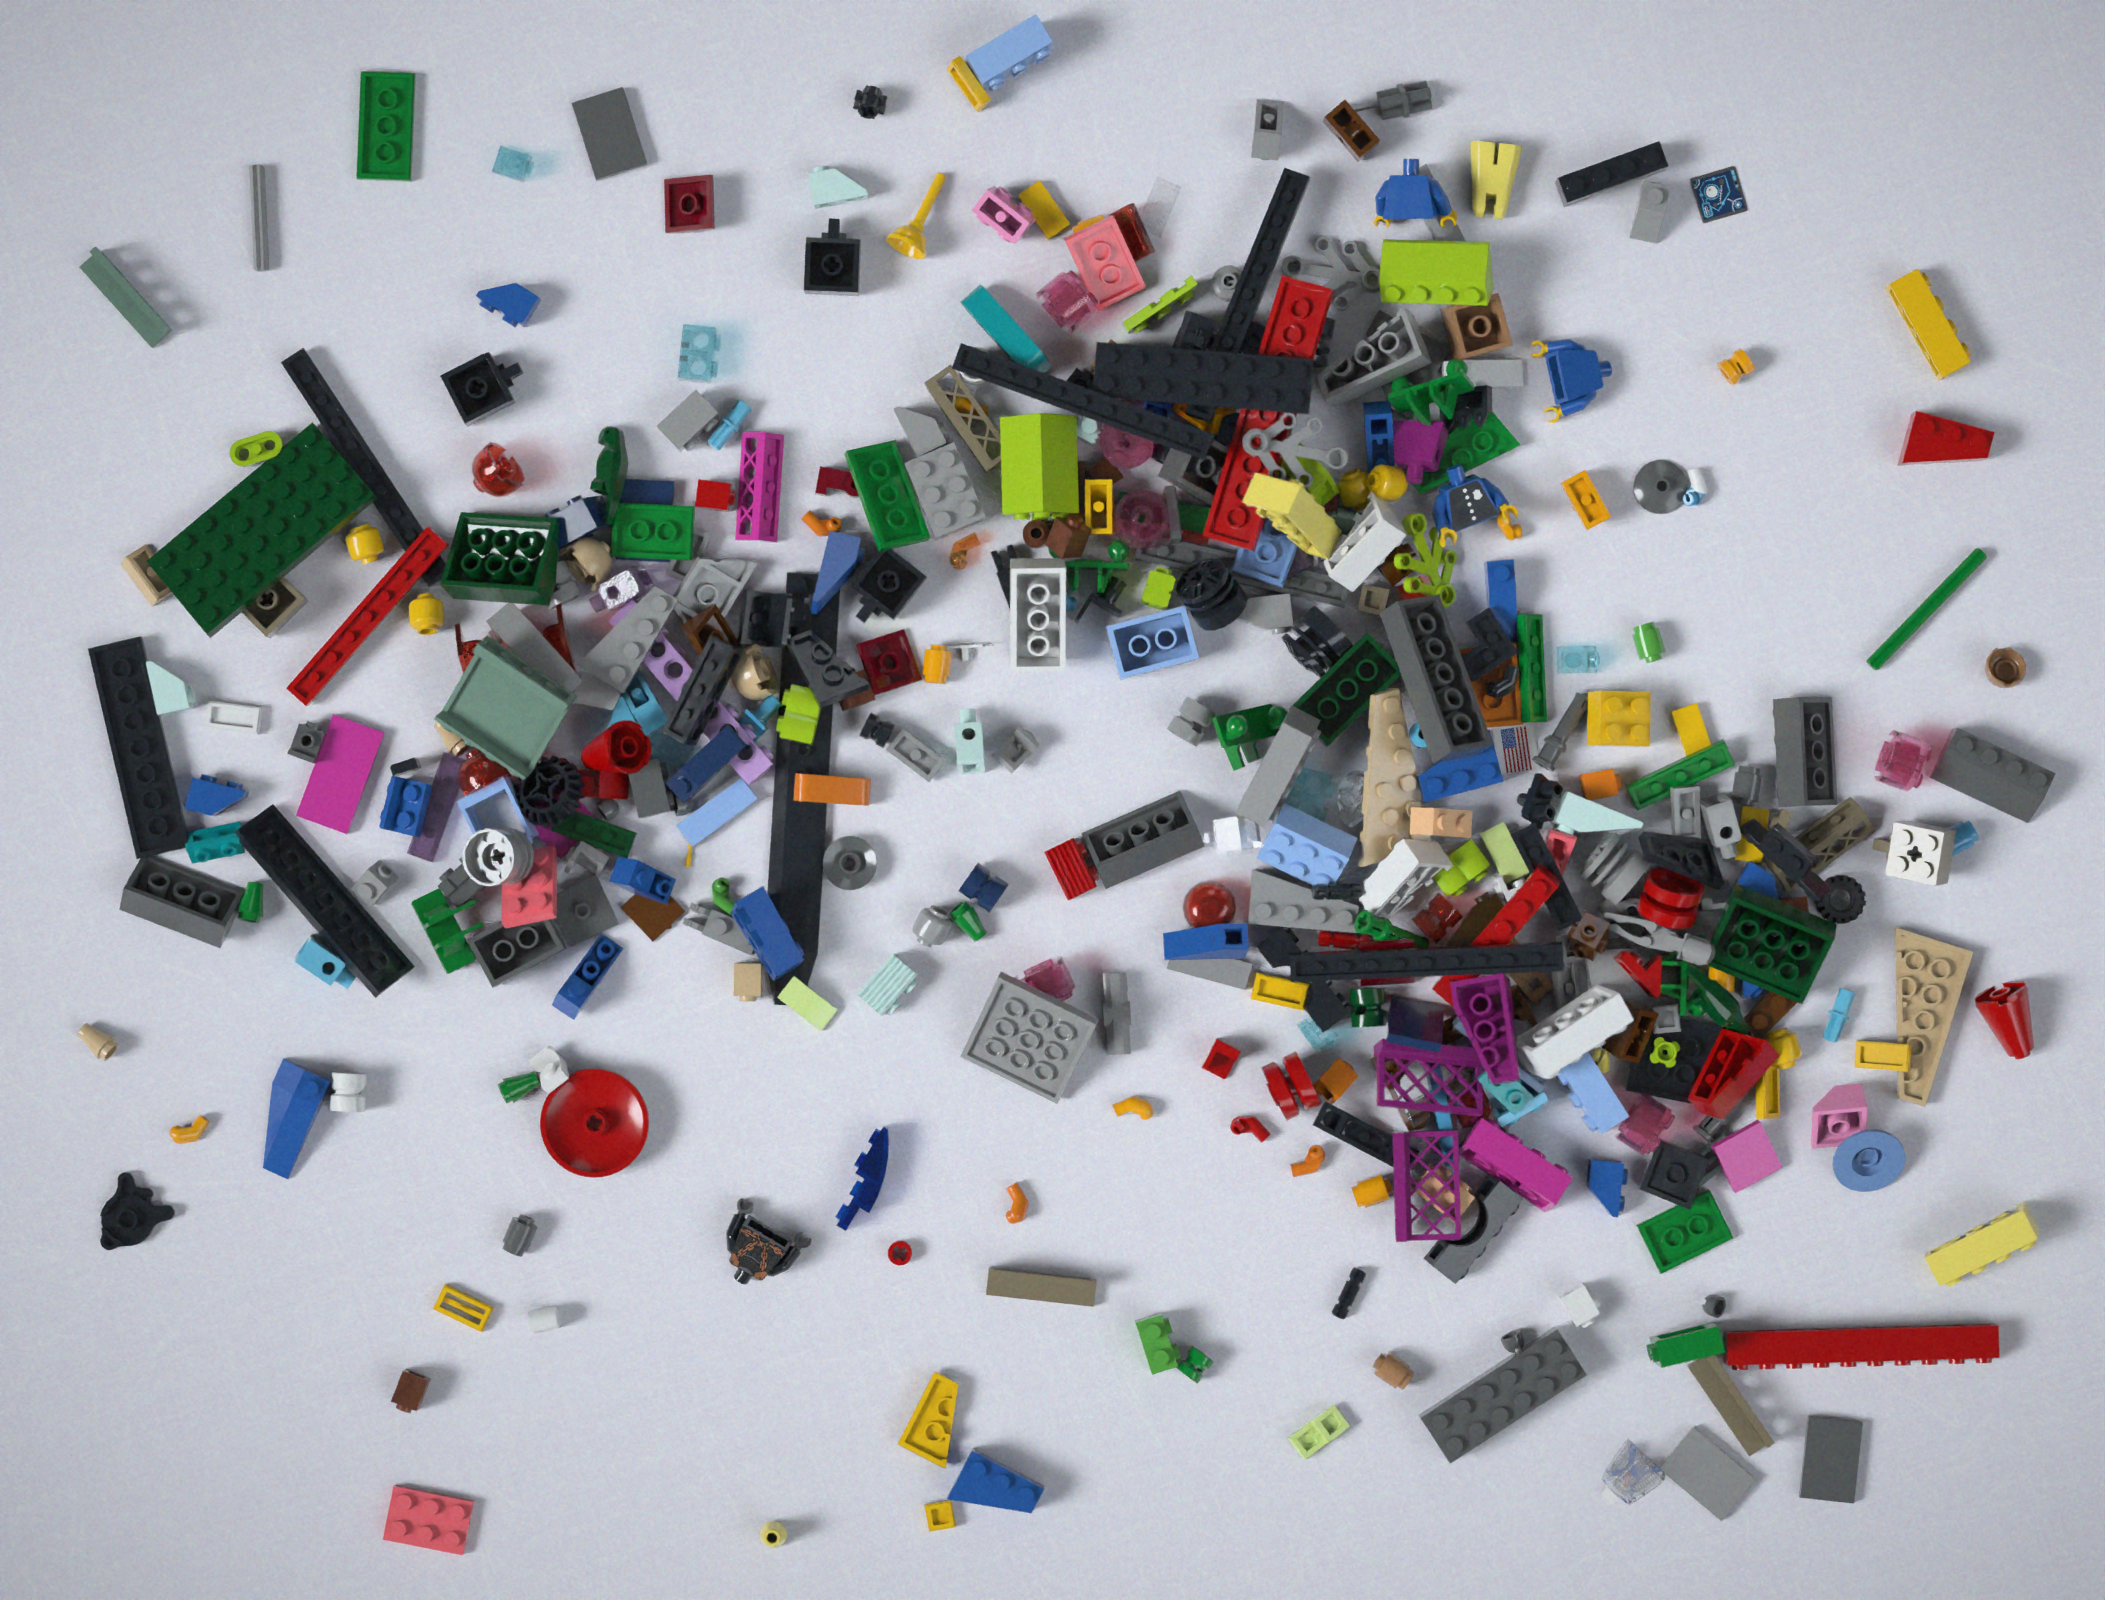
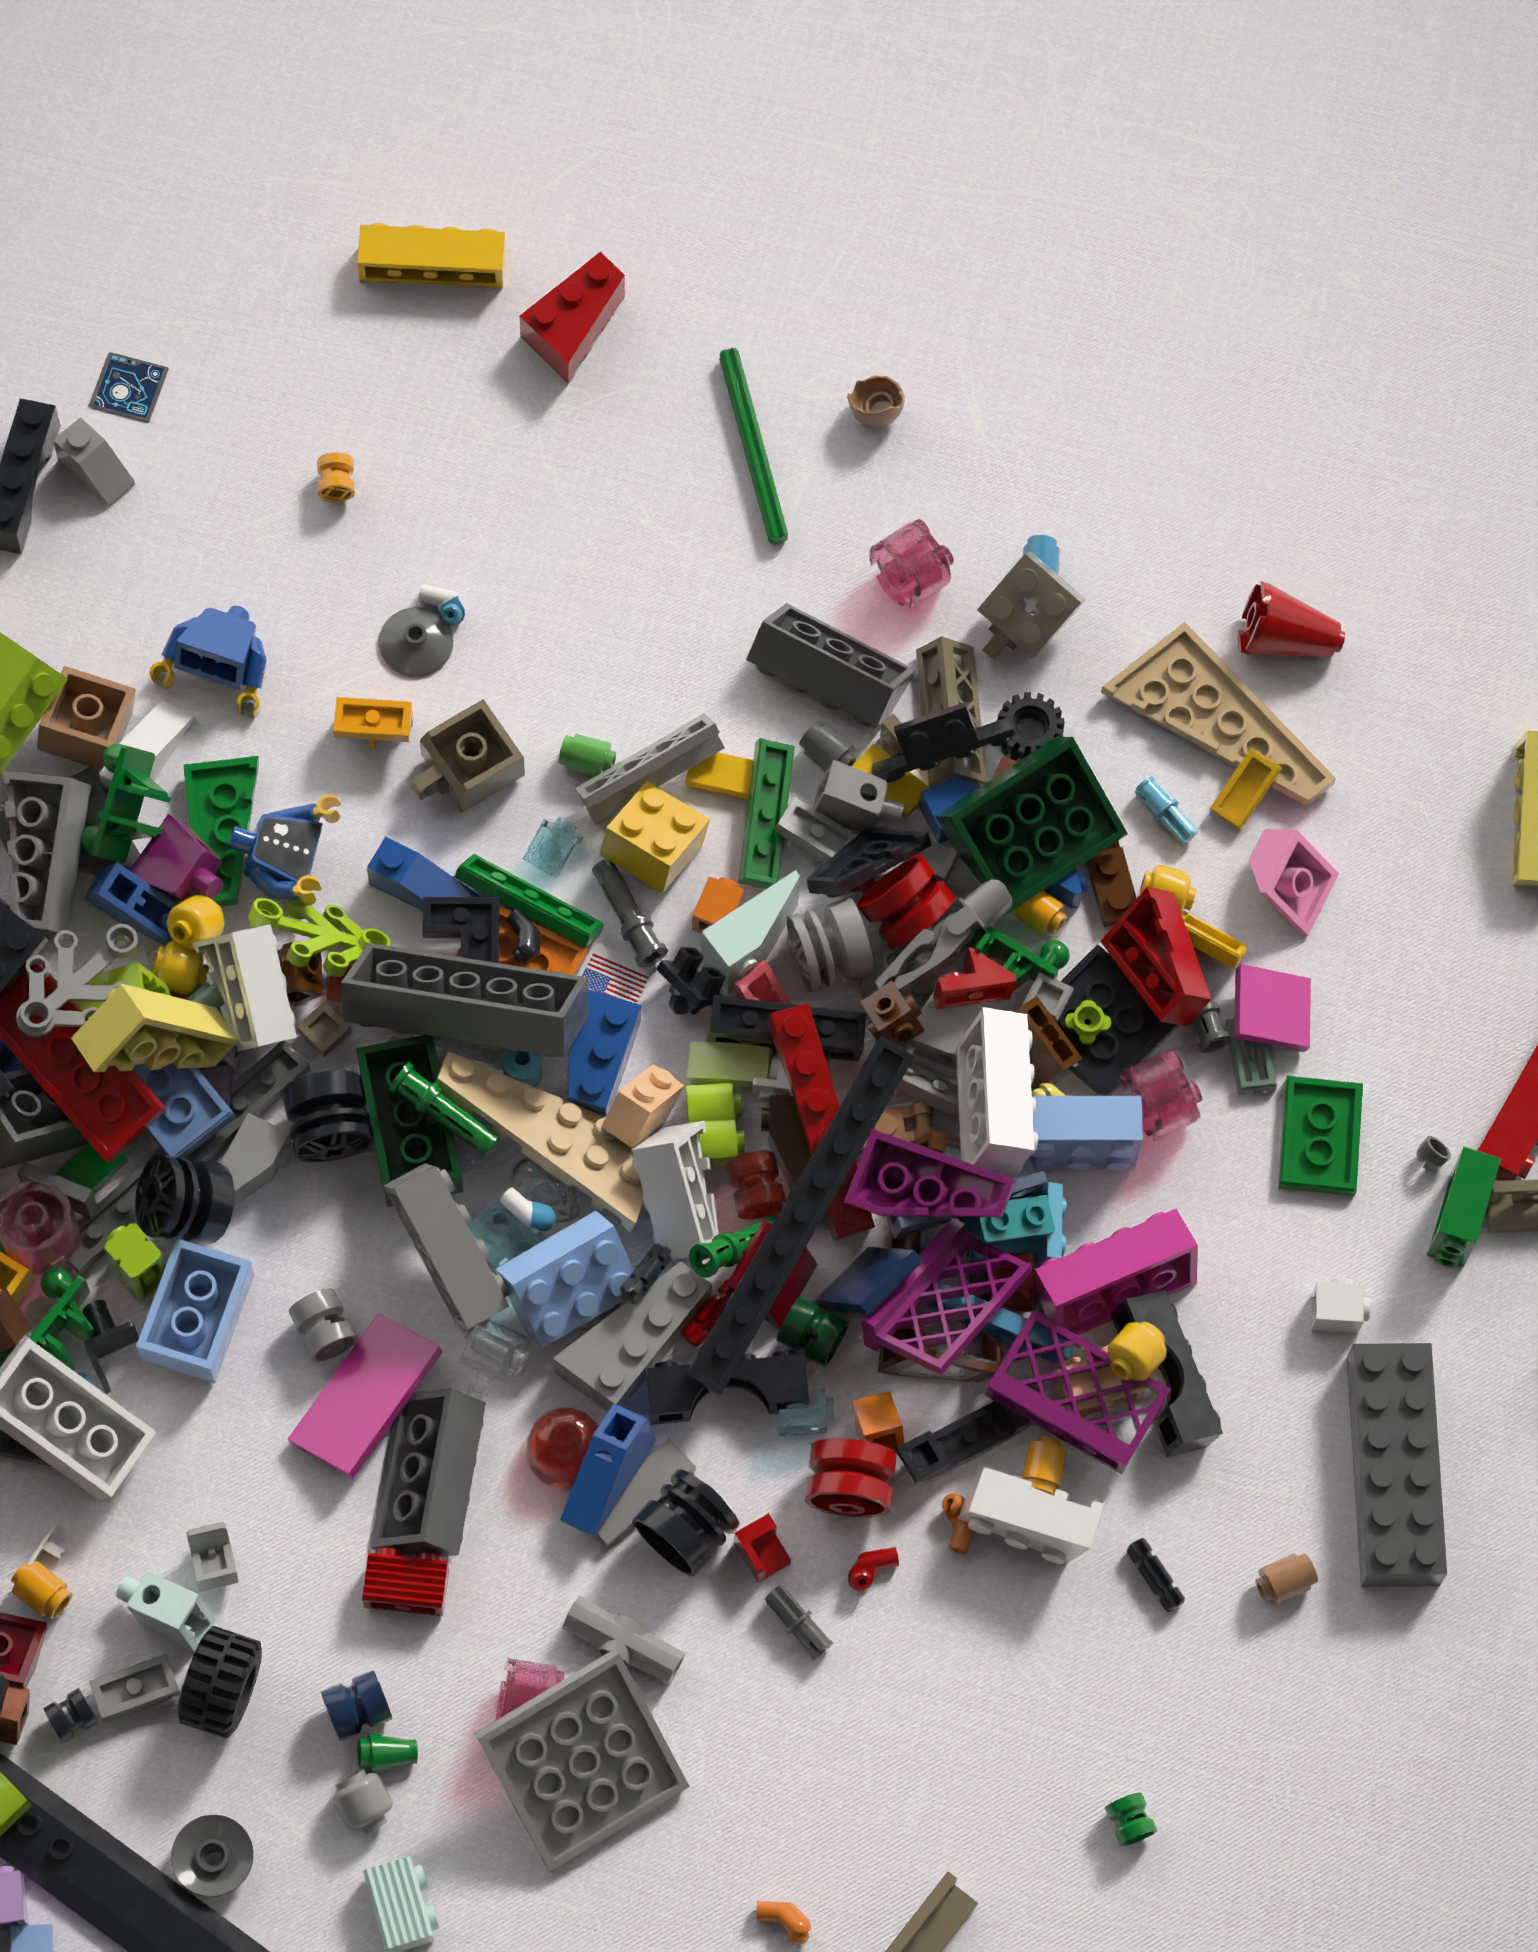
camera: 60 degrees left, 20 degrees down
orange beam [793,773,871,806] -> none
light orange arm [1112,1096,1154,1120] -> none
bright green brick [1135,1312,1181,1375] -> none
clear red tile [1181,530,1209,547] -> none
green piece [1212,704,1288,771] -> none
yellow tile [1250,973,1309,1011] -> none
yellowish green slope [1287,1405,1350,1460] -> none
black plate [1439,385,1492,432] -> none
light orange arm [1496,511,1523,541] -> none
dark grey hinge [1500,1330,1524,1353] -> none
blue slope [1586,1159,1628,1217] -> none
black plate [1640,1138,1710,1210] -> none
dark green animal [1685,964,1749,1035] -> none
medium blue hat [1832,1129,1905,1192] -> none
dark grey slope [1929,728,2056,823] -> none
none -> black tyre [178,1626,262,1738]
none -> dark pink tile [288,1313,443,1479]
none -> green pin [388,1062,500,1156]
none -> dark tan hinge [412,699,525,812]
none -> arm [500,1188,556,1232]
none -> light grey fence [575,713,725,823]
none -> black wheel [632,1469,740,1576]
none -> dark grey axle [765,1585,833,1660]
none -> white wedge [958,1467,1105,1564]
none -> yellow head [1108,1322,1166,1381]

